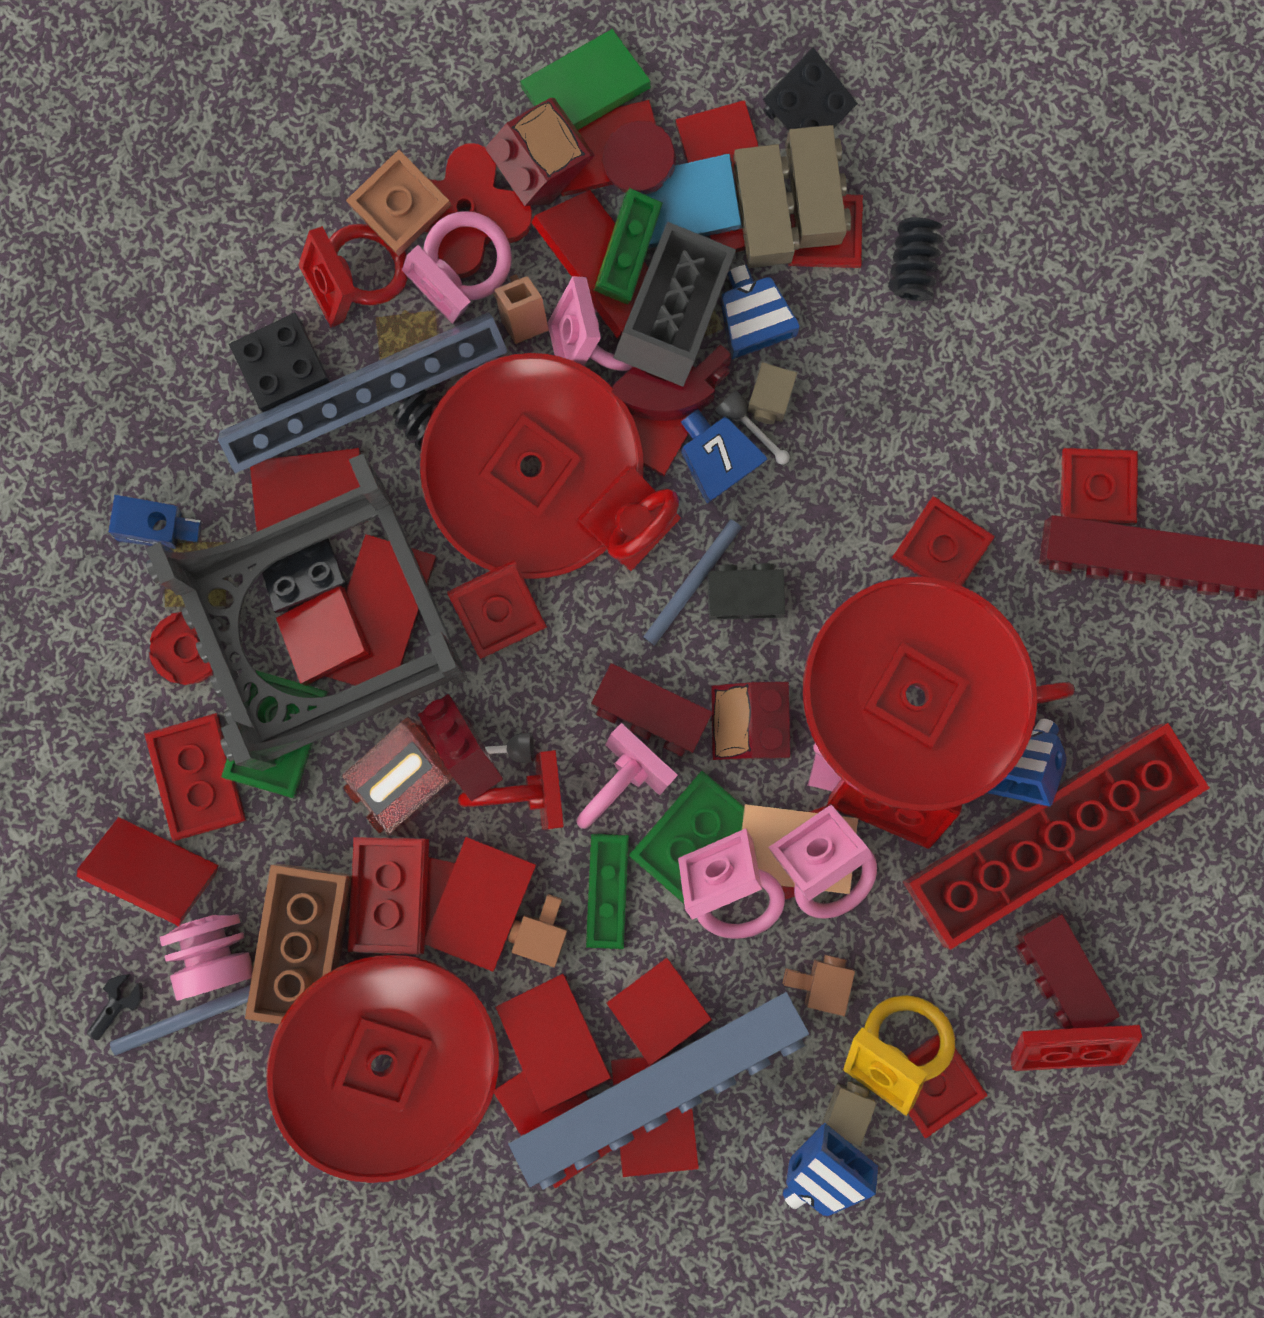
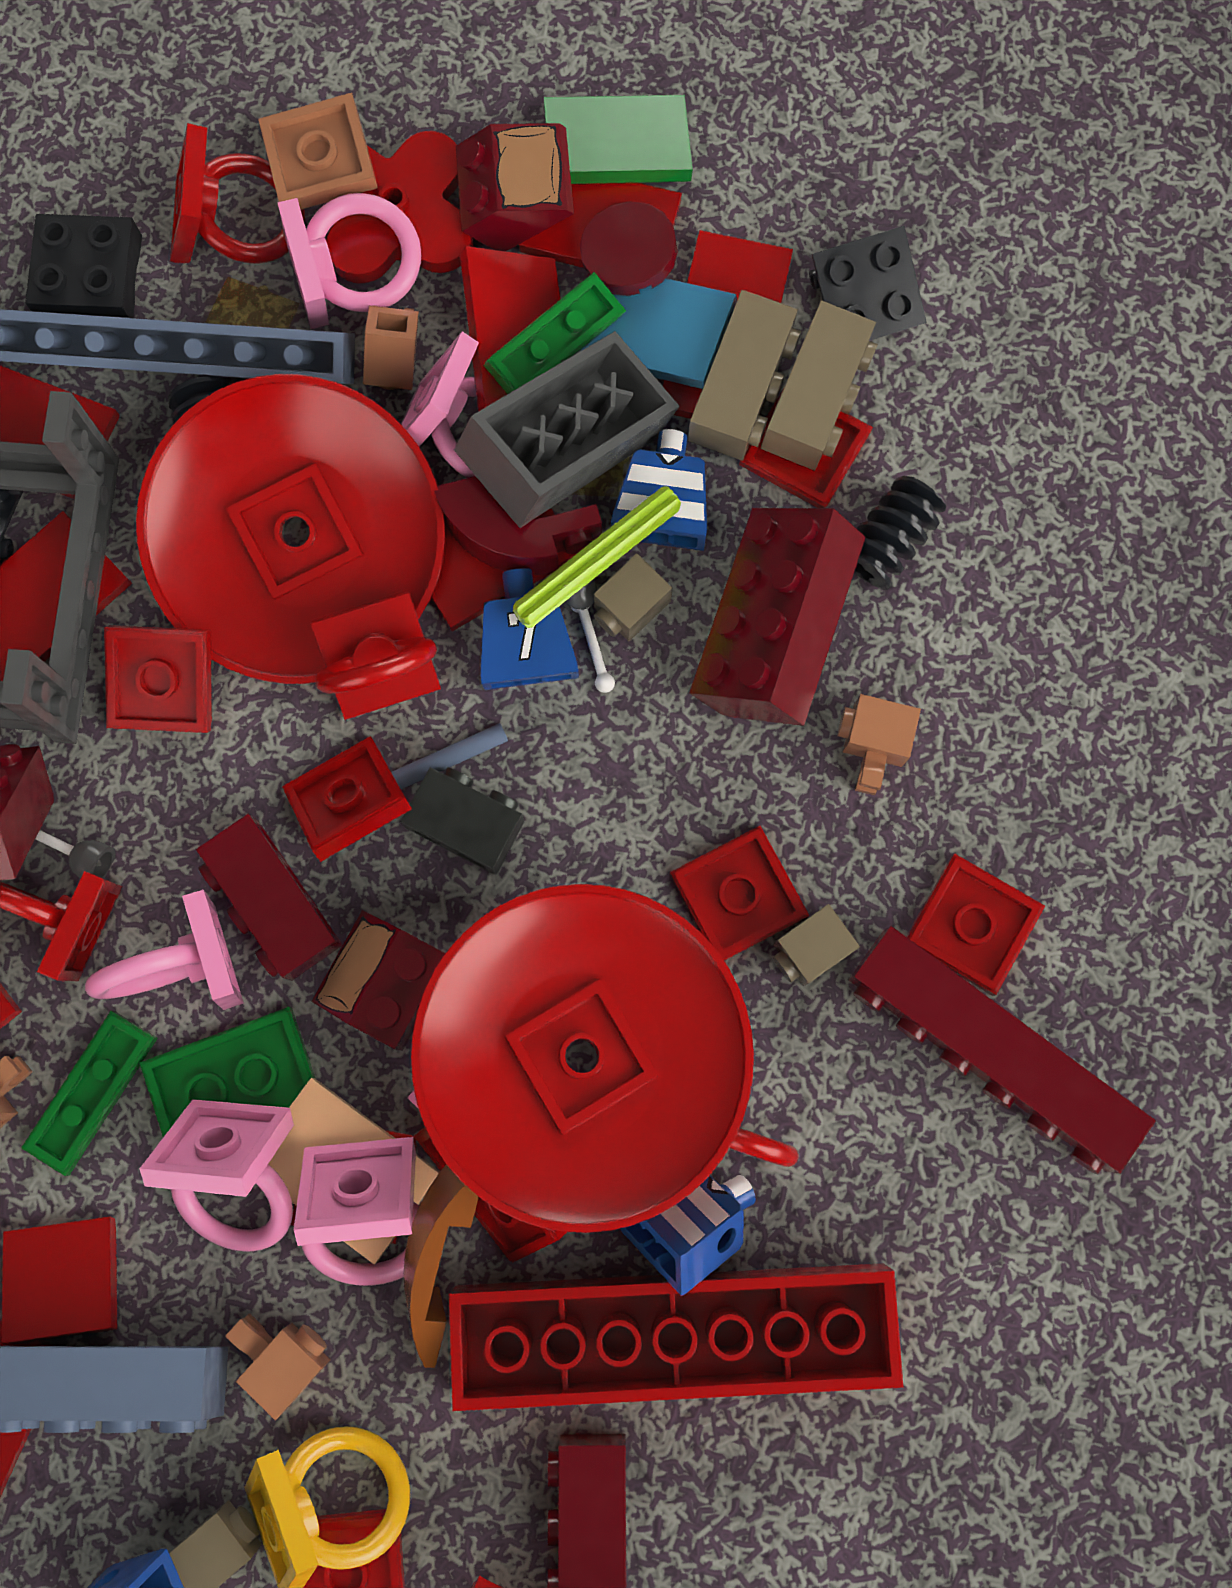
camera: 25 degrees right, 5 degrees down
none -> red tile [282,736,412,862]
none -> dark orange slope [403,1165,478,1368]
none -> lime axle [513,486,681,628]
none -> dark red brick [689,508,865,726]
none -> dark tan brick [773,904,860,986]
none -> nougat brick [837,694,921,795]

